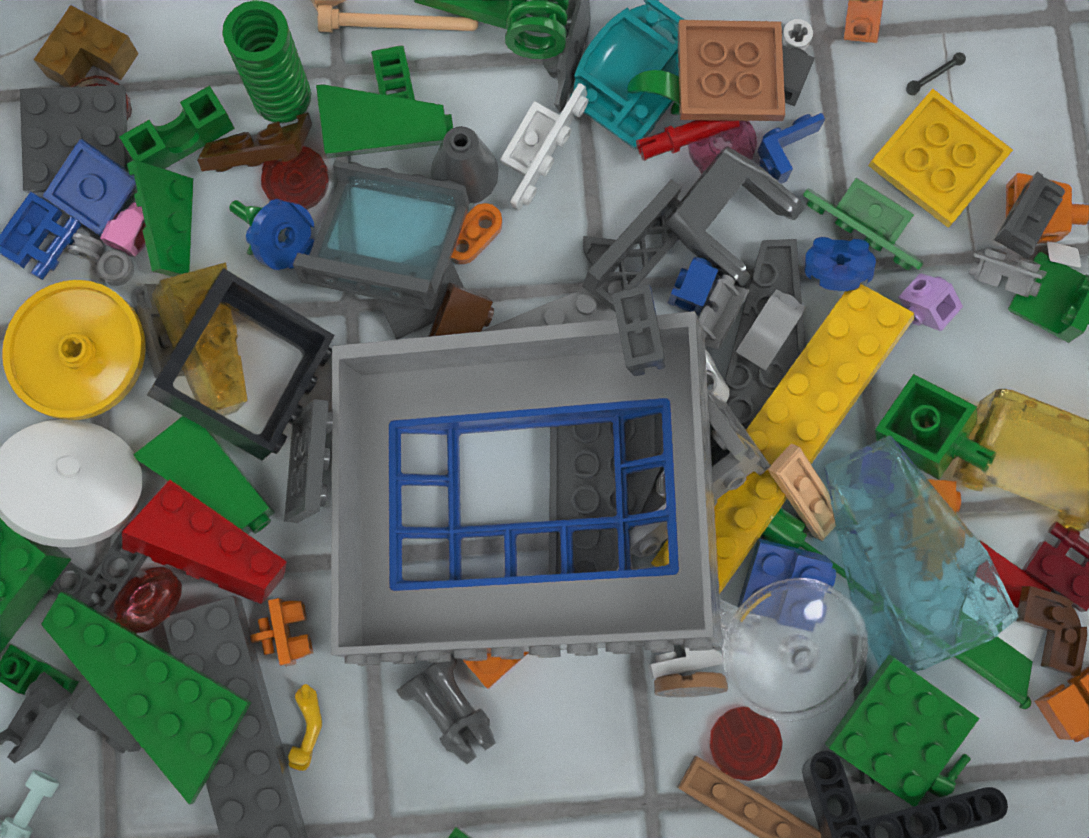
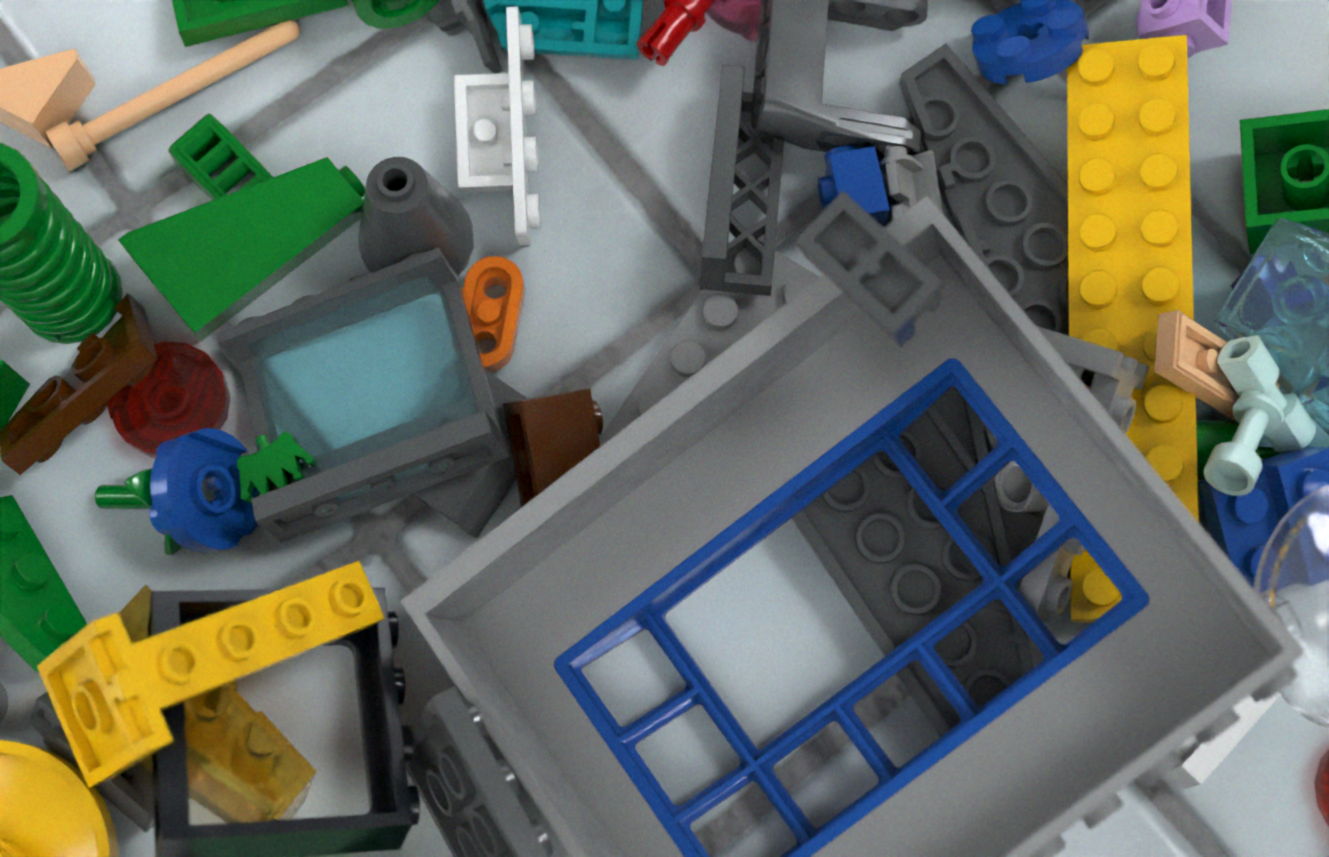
camera: 30 degrees left, 5 degrees down
dark grey tile [583,236,616,266] -> none
medium nougat tile [654,672,728,697] -> none
light grey brick [736,289,806,370] -> none
none -> yellow bracket [37,561,385,788]
none -> green piece [237,432,317,503]
none -> light aqua bar [1204,335,1316,496]

